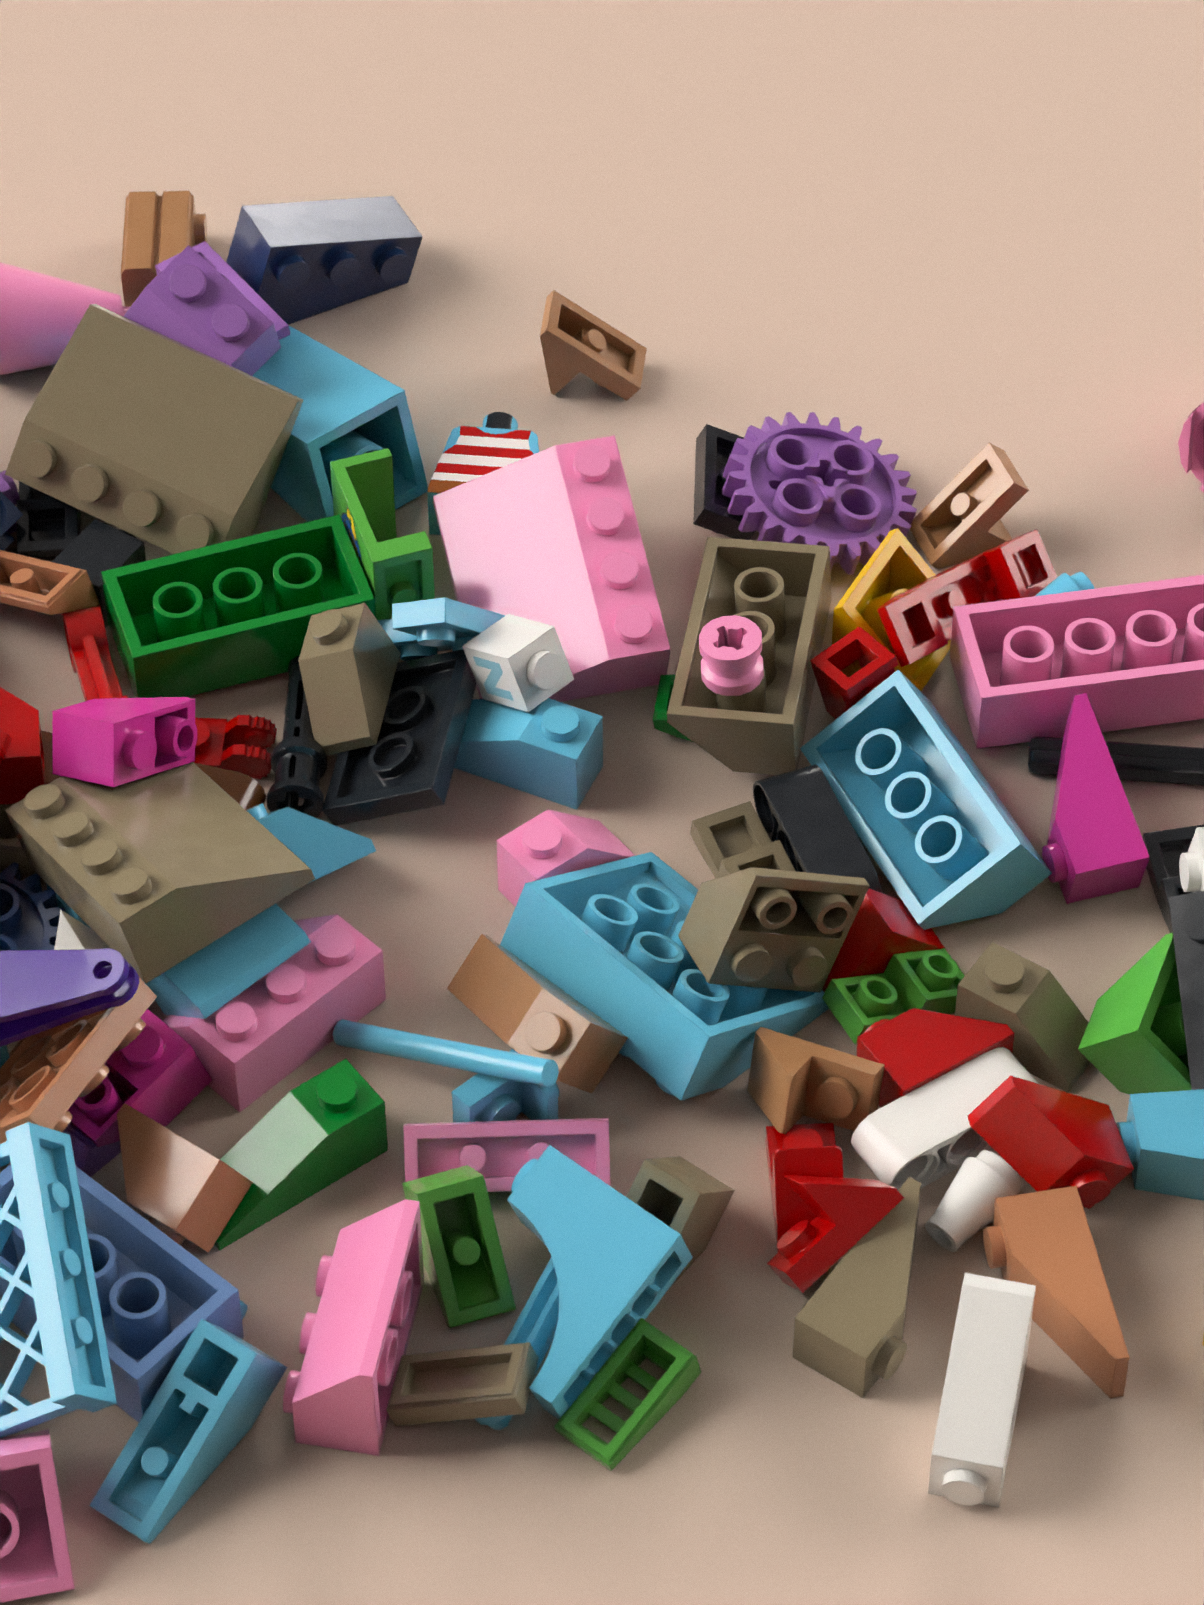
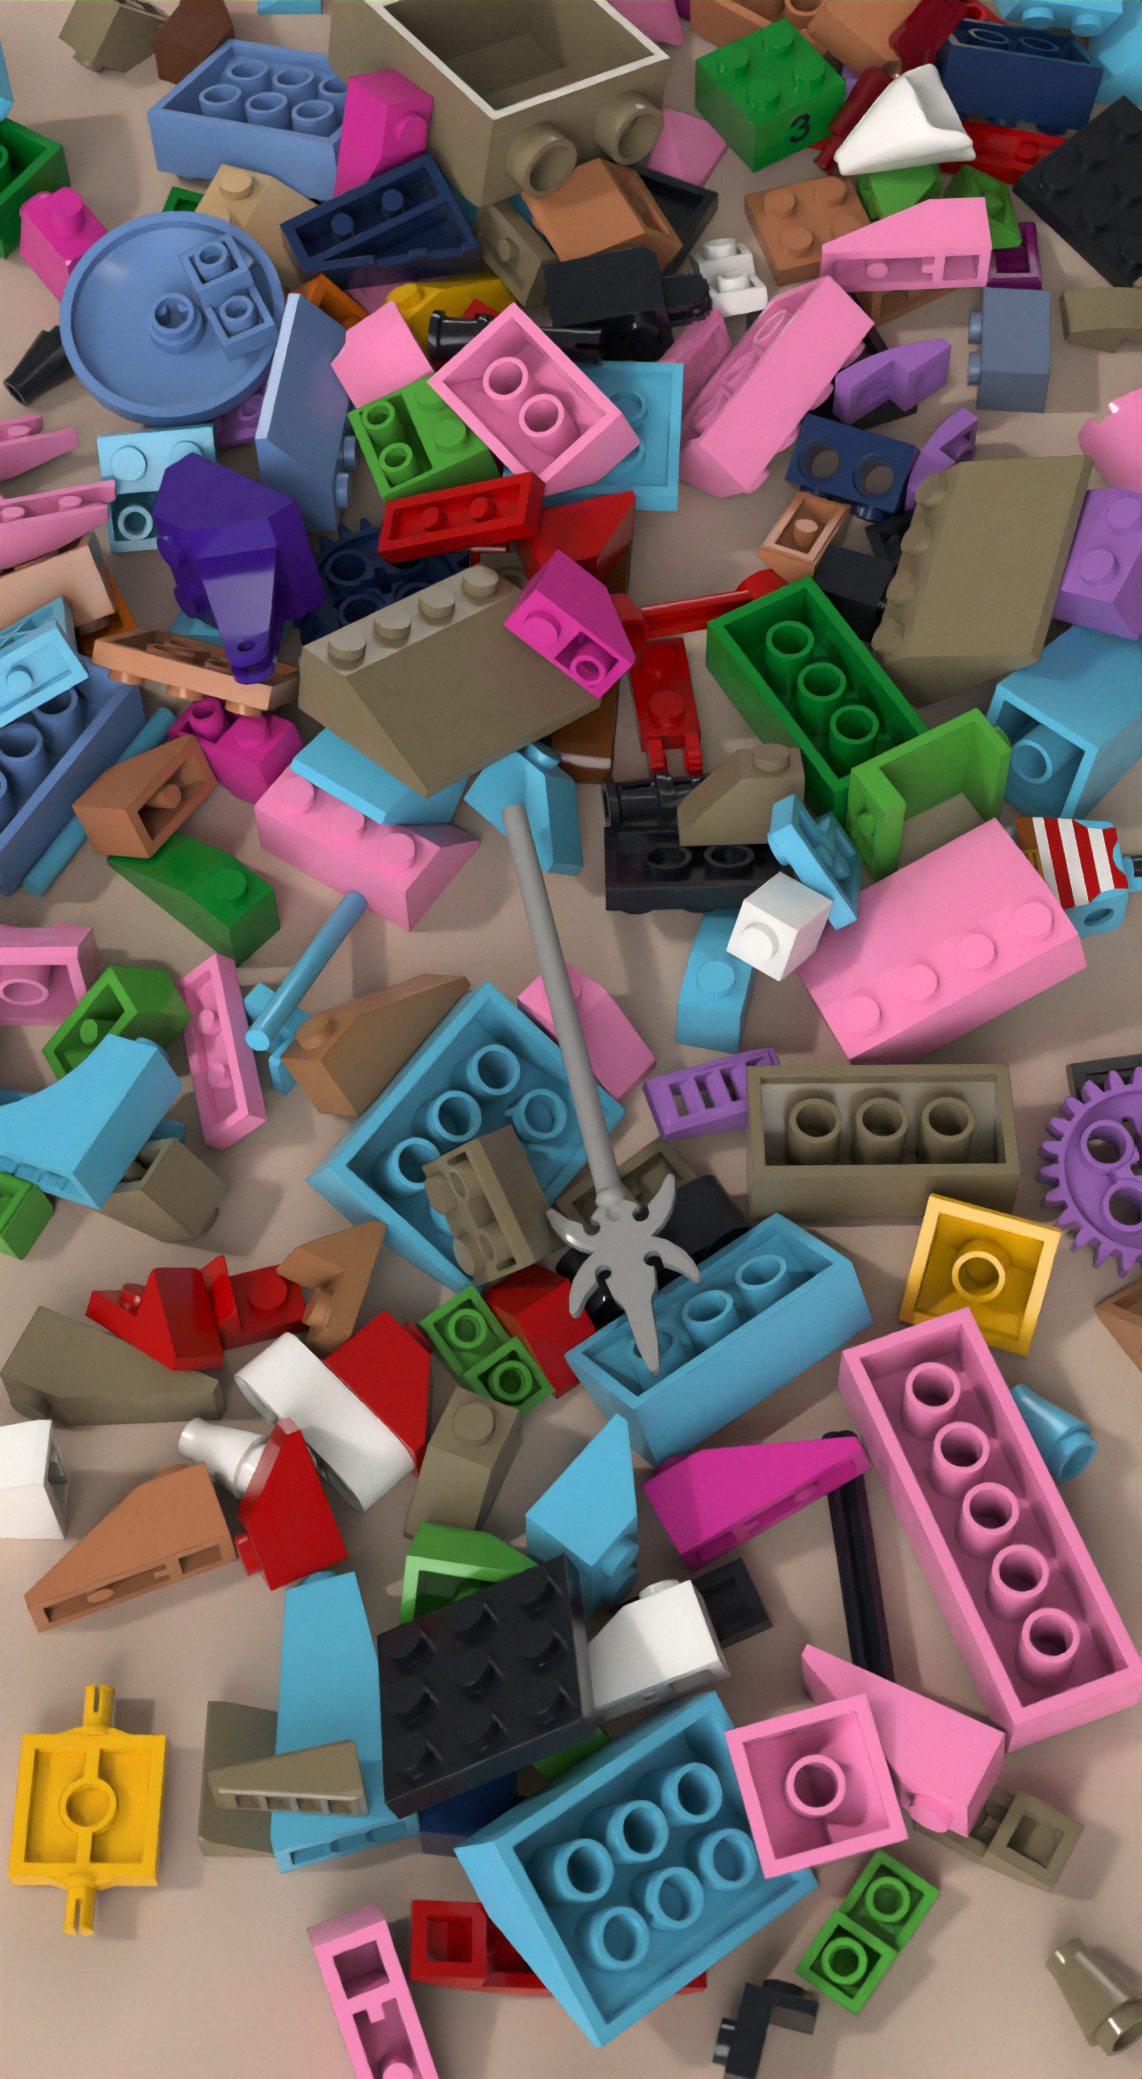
camera: 80 degrees right, 10 degrees up
bright pink wheel [699,615,764,696] -> none
red brick [810,626,899,719] -> none
red slope [877,529,1057,667] -> none
none -> light grey piece [501,804,702,1376]
none -> medium azure slope [525,1413,639,1618]
none -> medium lavender slope [642,1047,781,1141]

